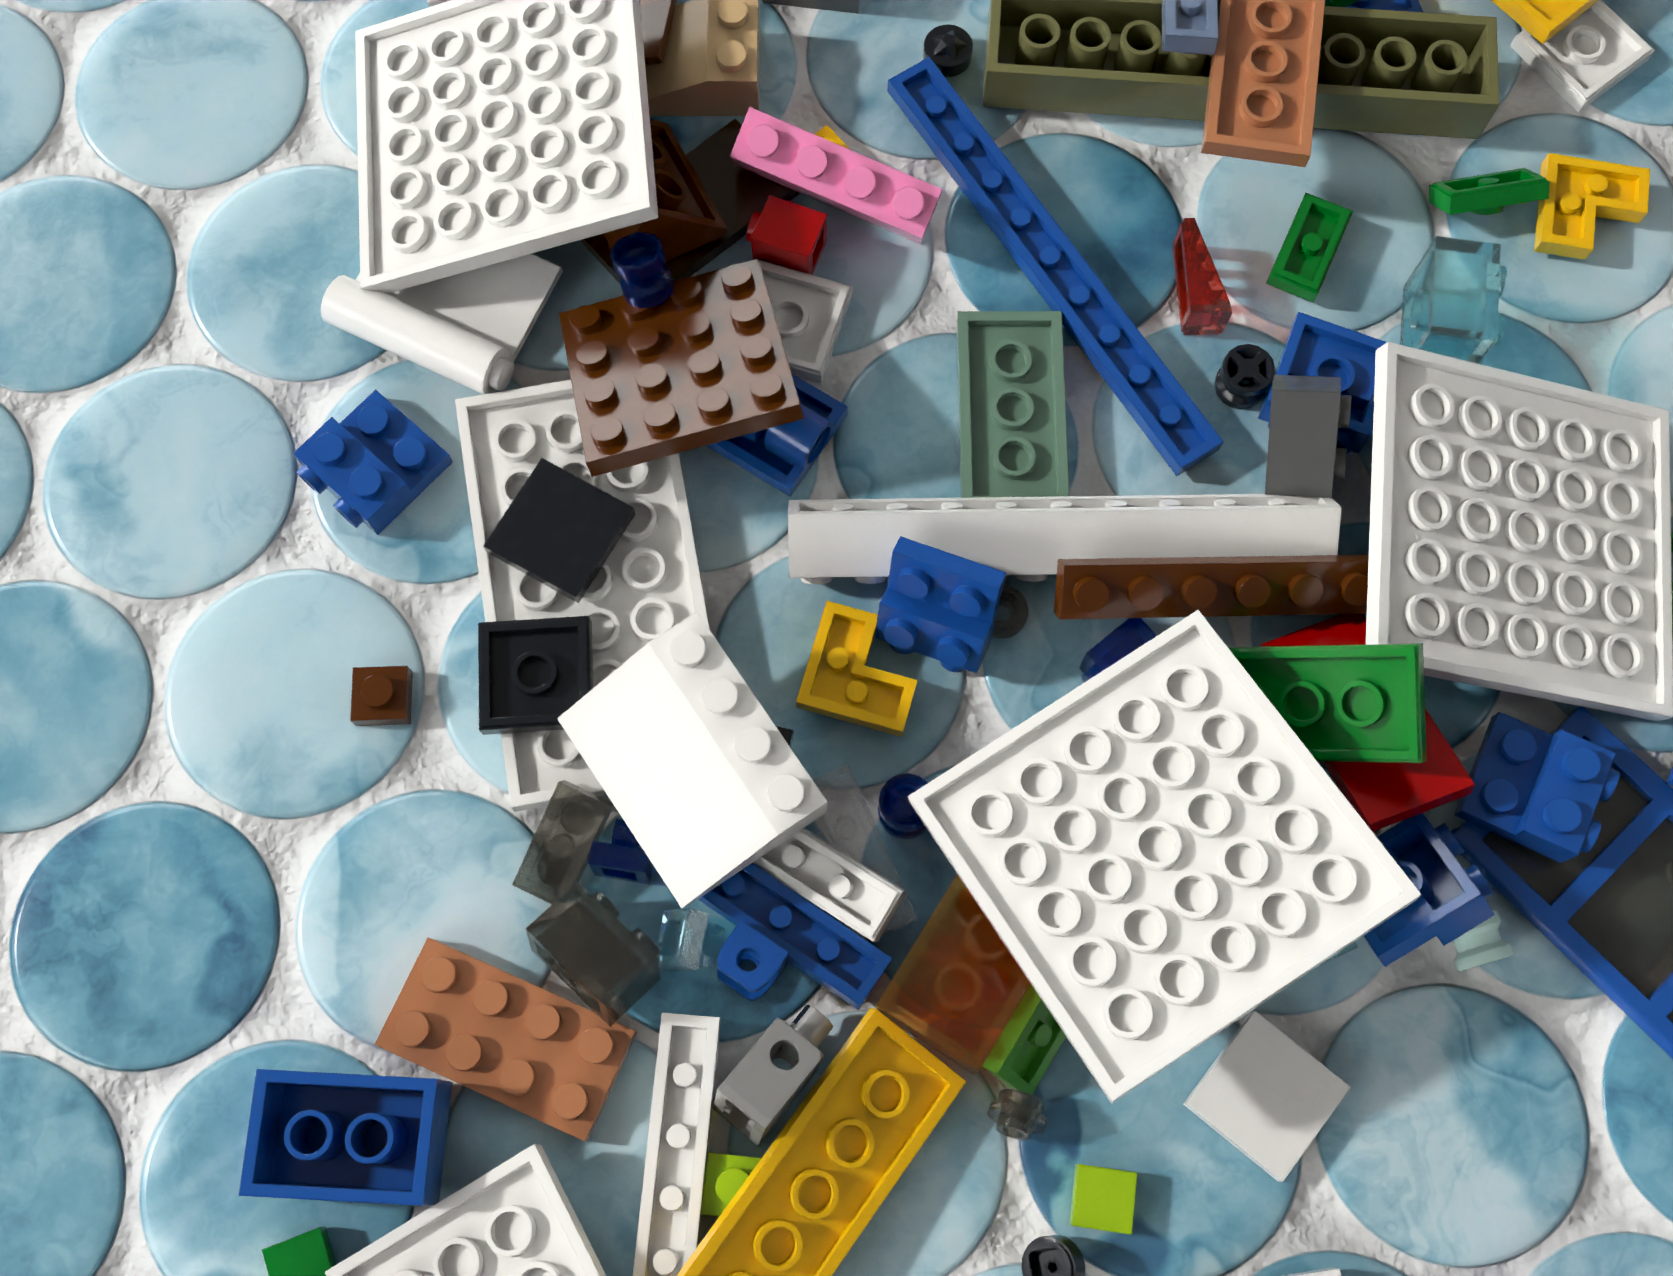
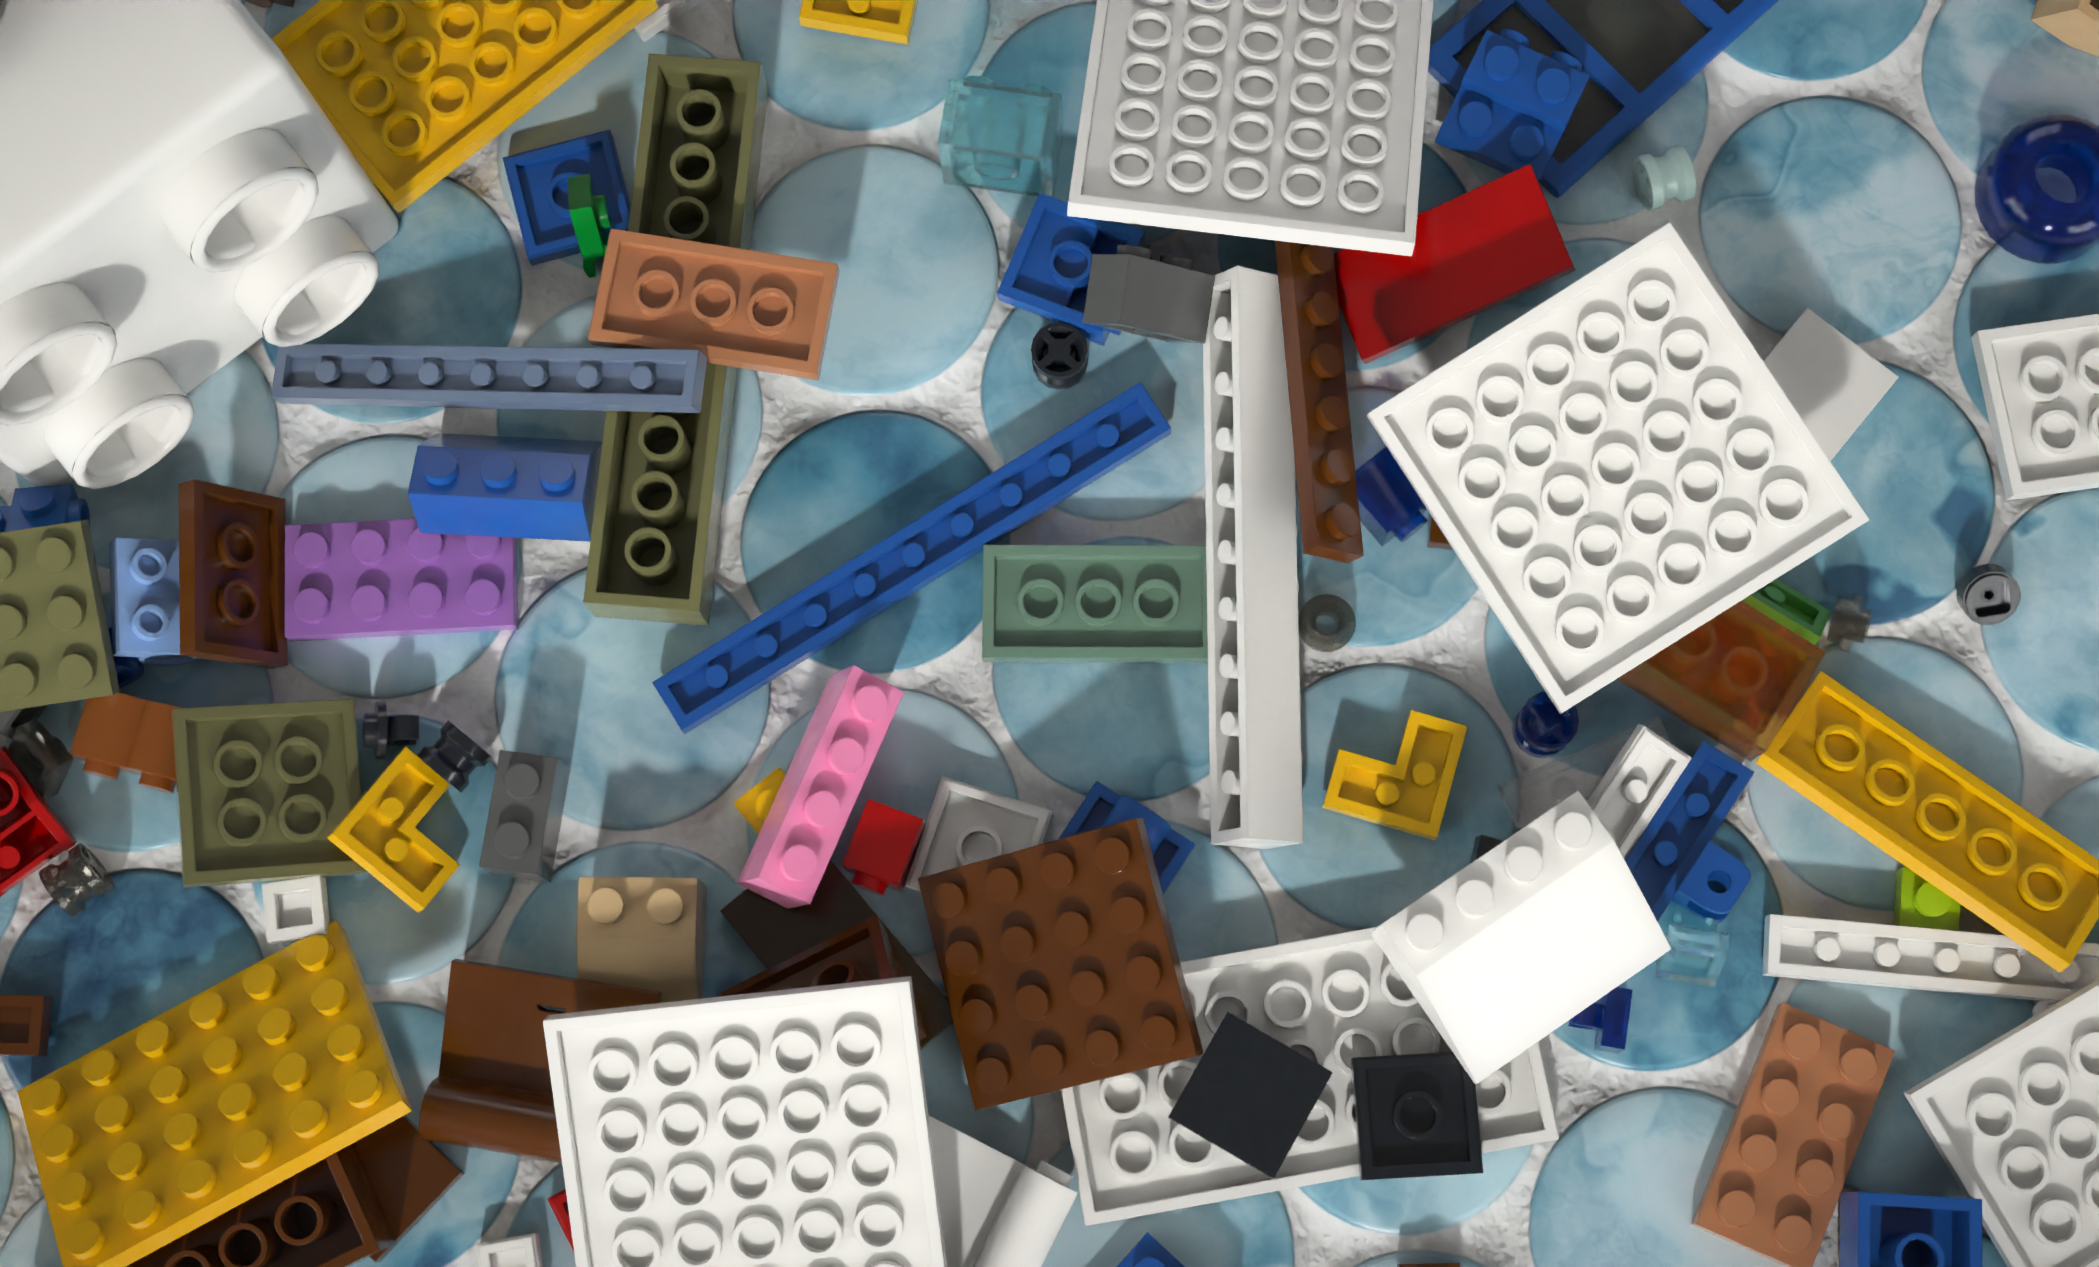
camera: 85 degrees left, 5 degrees up
clear smoke plate [512,780,614,909] -> none
clear smoke brick [526,882,661,1027] -> none
clear blue wheel [610,232,674,308] -> none
light grey torso [713,1005,833,1147] -> none
blue plate [875,536,1006,674] -> none
black tile [923,24,973,77] -> none
lime tile [1069,1164,1137,1235] -> none
clear red slope [1172,218,1232,335] -> none
green tile [1228,643,1427,763] -> none
green plate [1265,193,1353,303] -> none
blue plate [1364,813,1495,967] -> none
green plate [1429,168,1550,215] -> none

